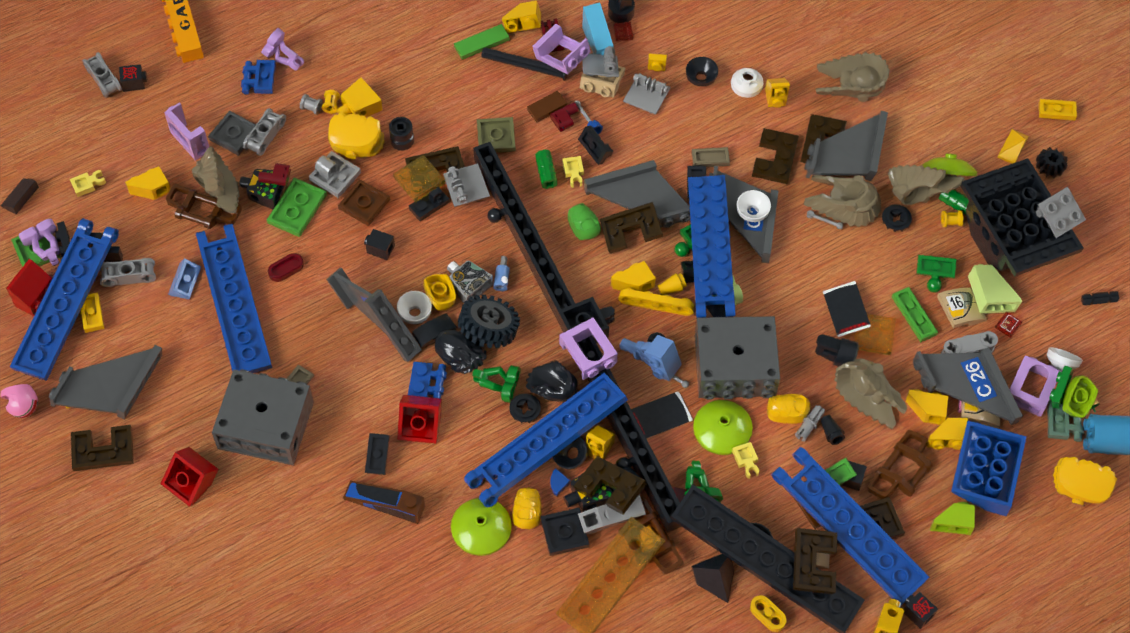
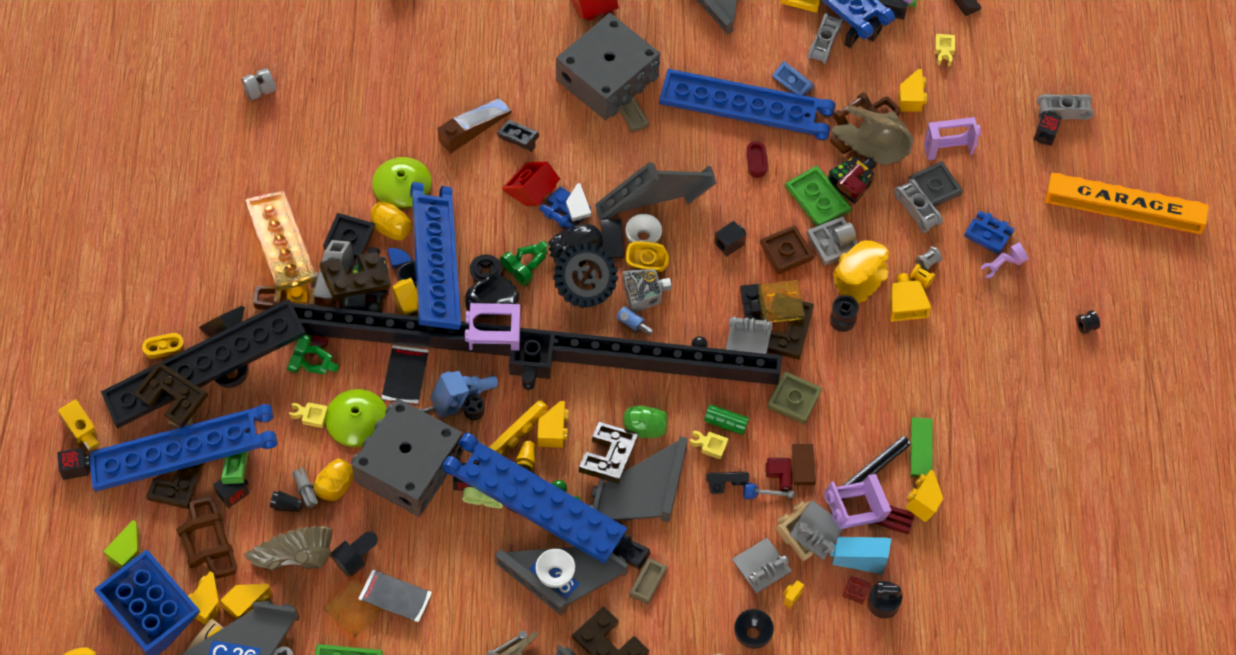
camera: 120 degrees right, 0 degrees up
none -> white tile [566,183,591,222]

